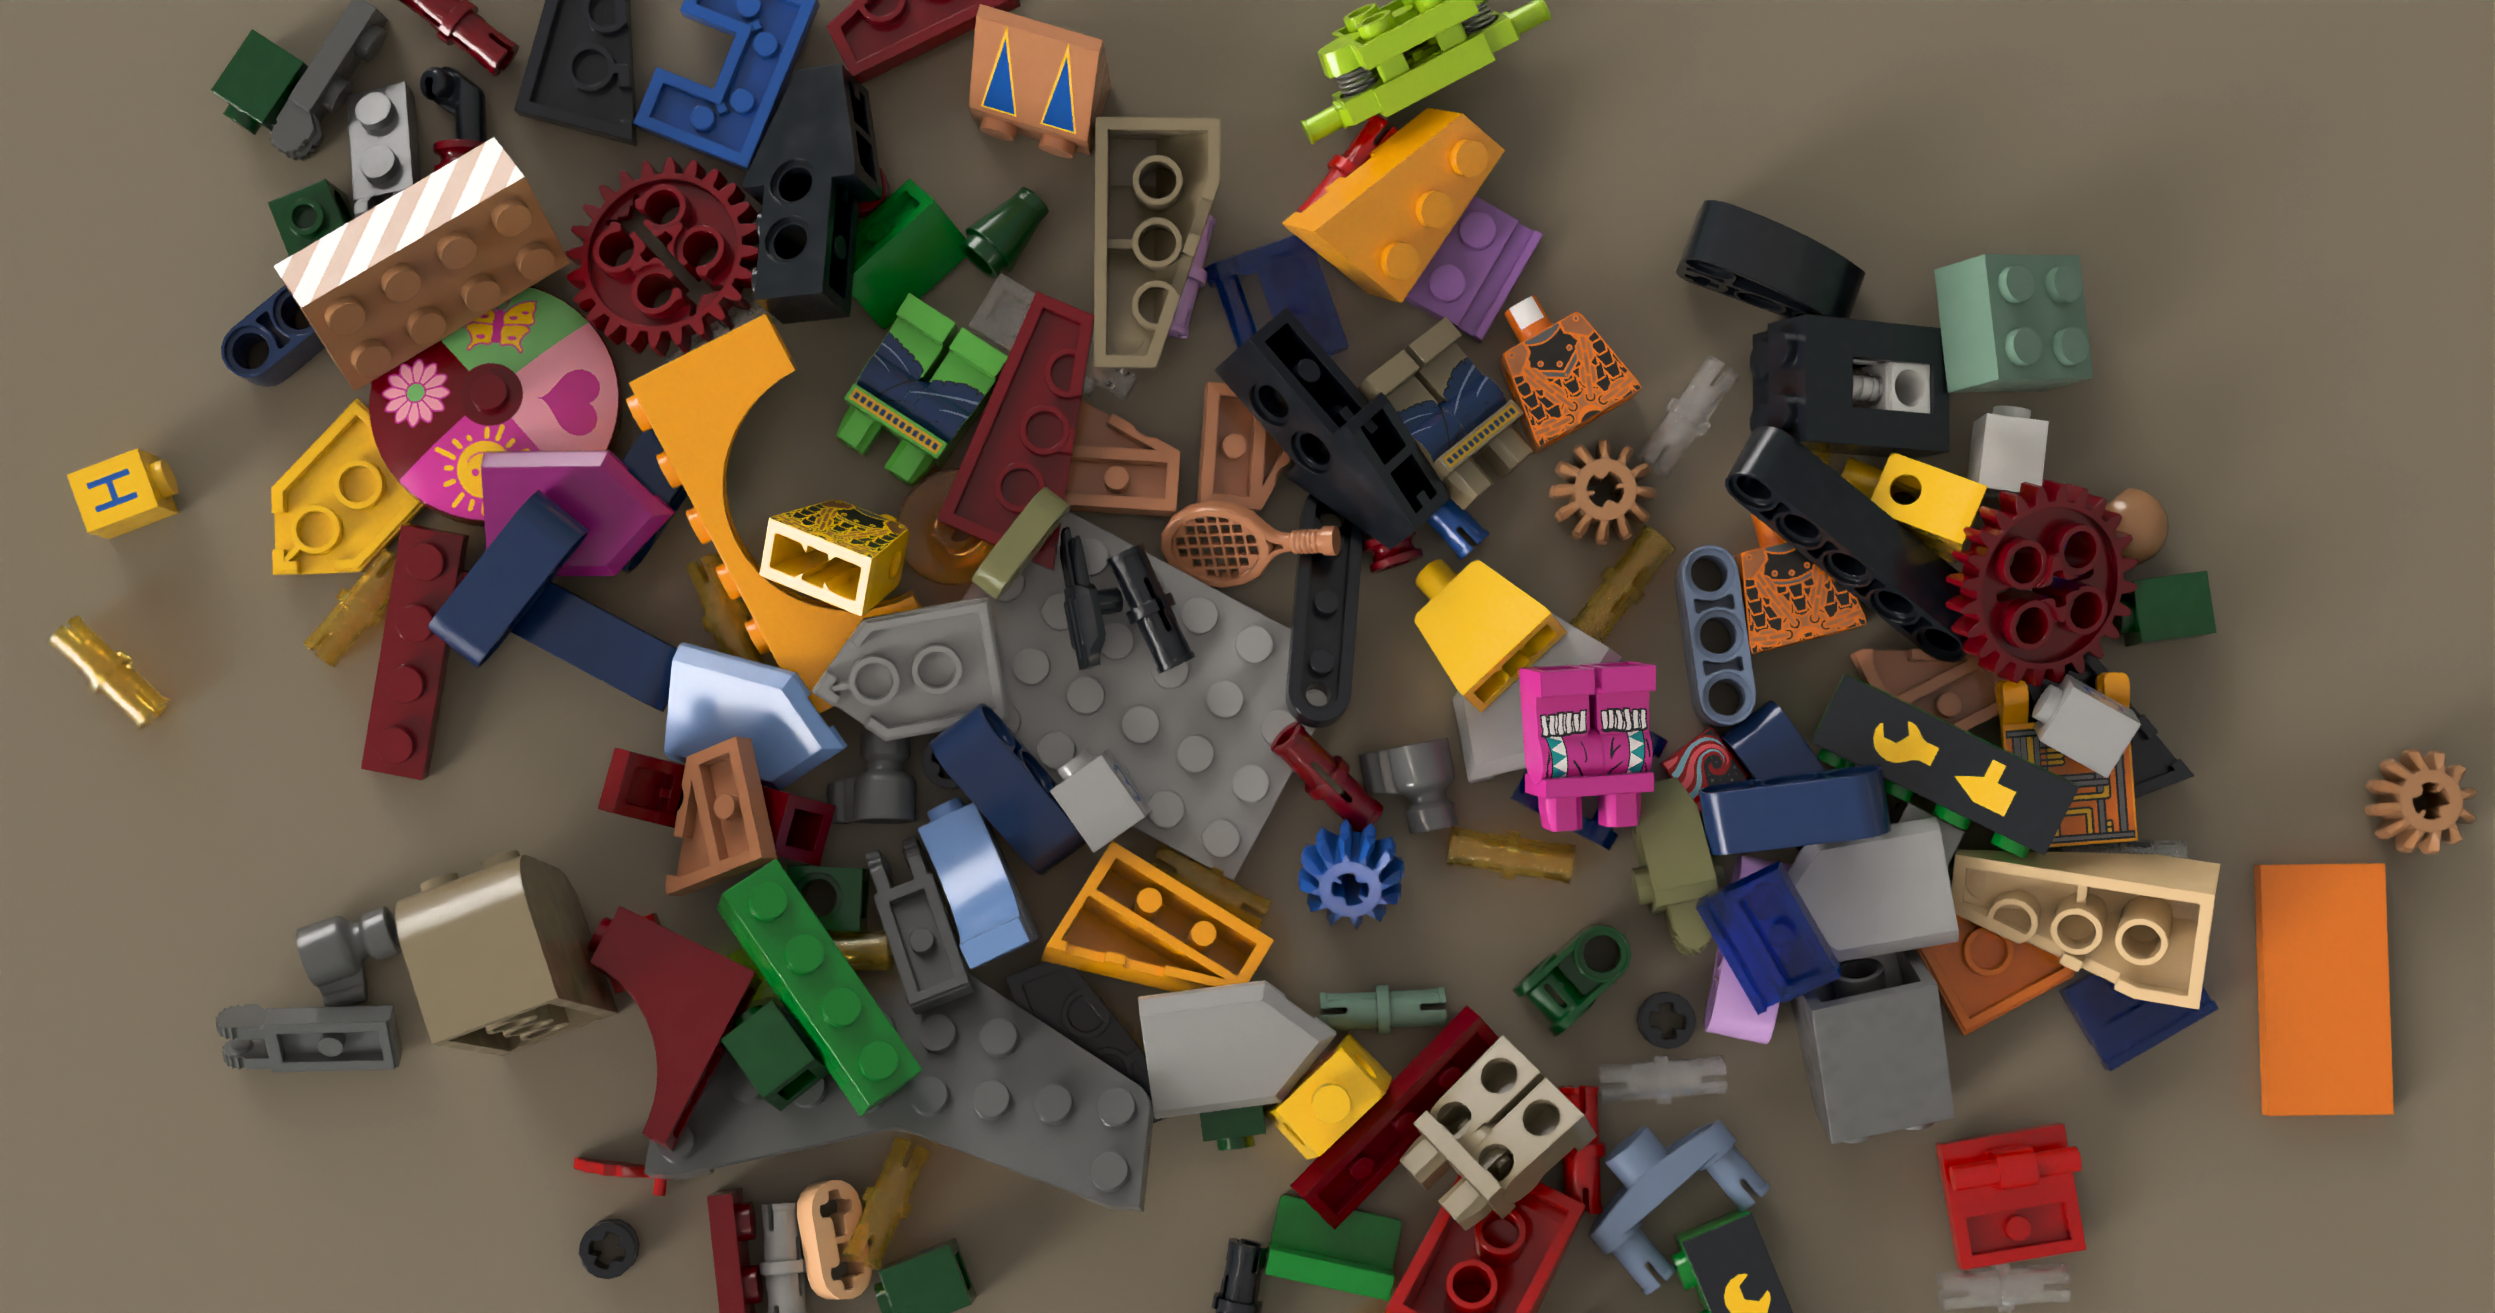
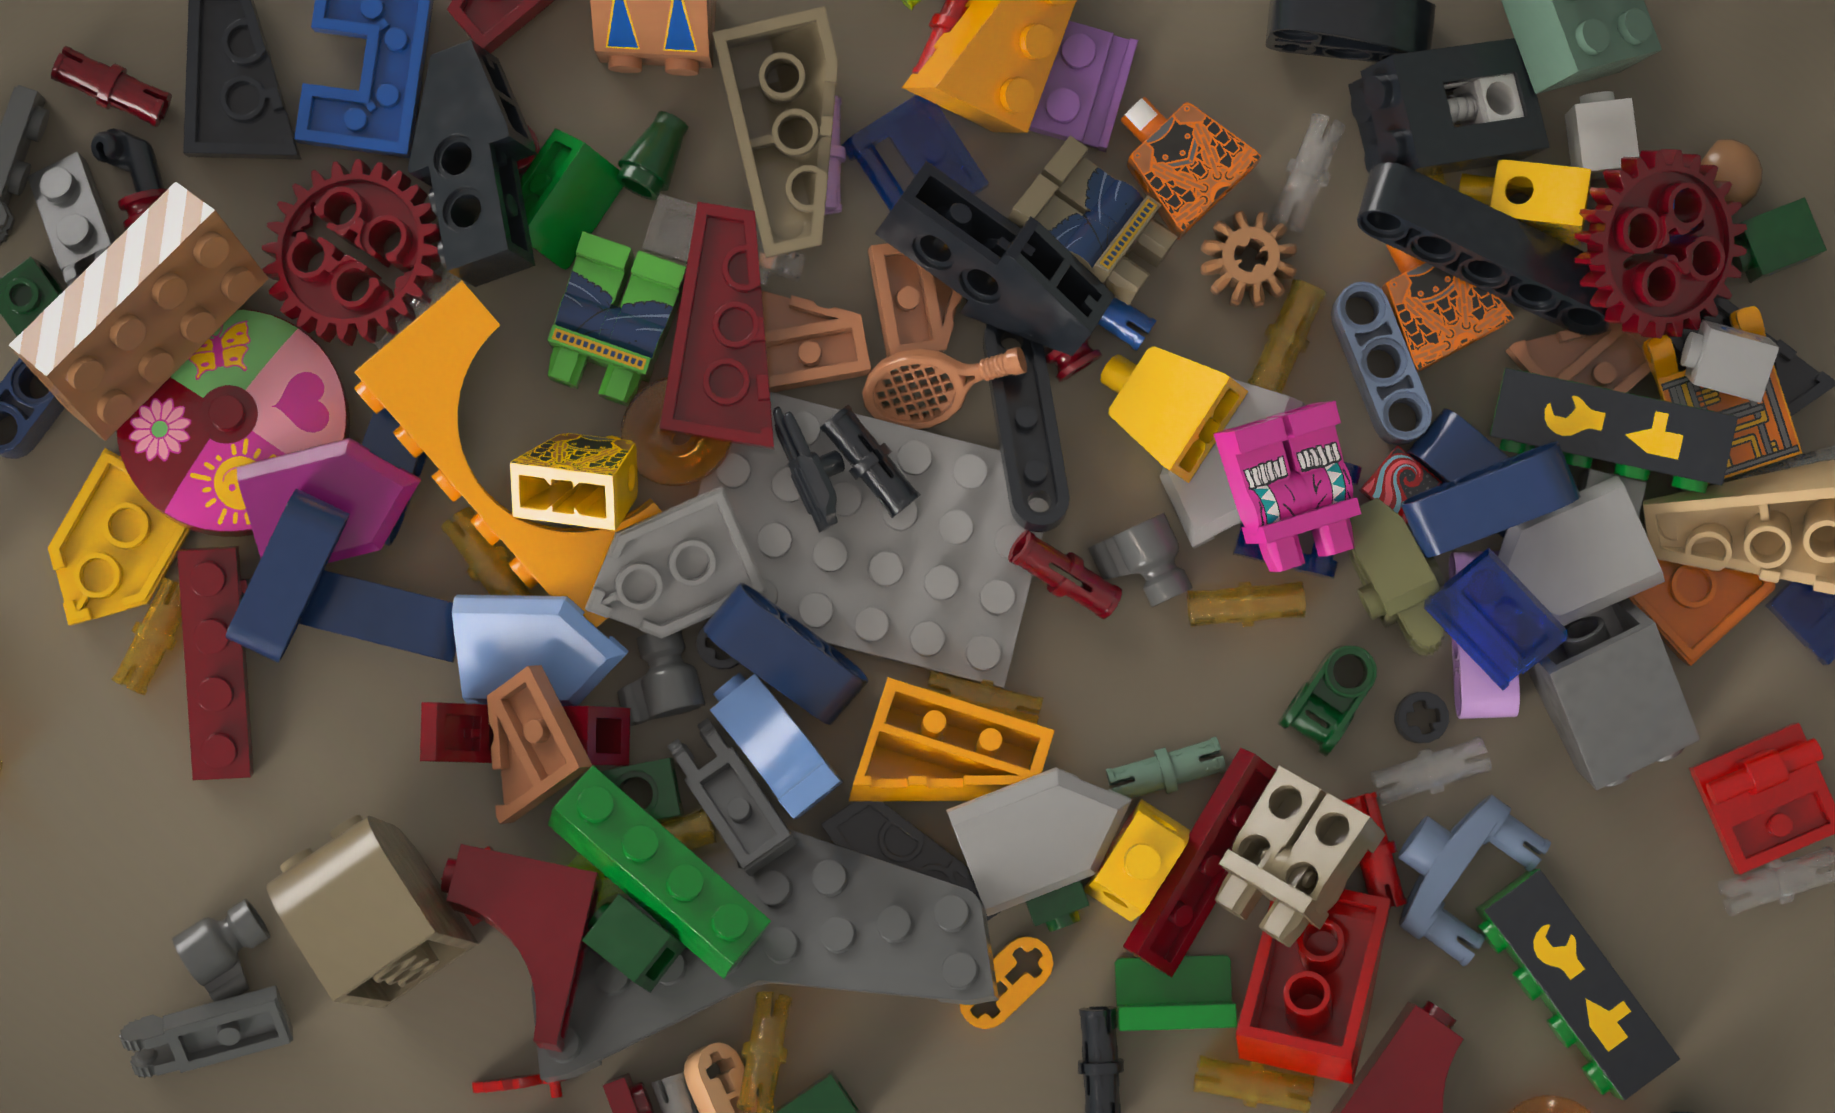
camera: 15 degrees left, 0 degrees up
olive beam [971,486,1071,600] -> none
light grey brick [1050,748,1151,853] -> none
blue gear [1298,819,1405,930] -> none
none -> light orange beam [960,936,1053,1029]

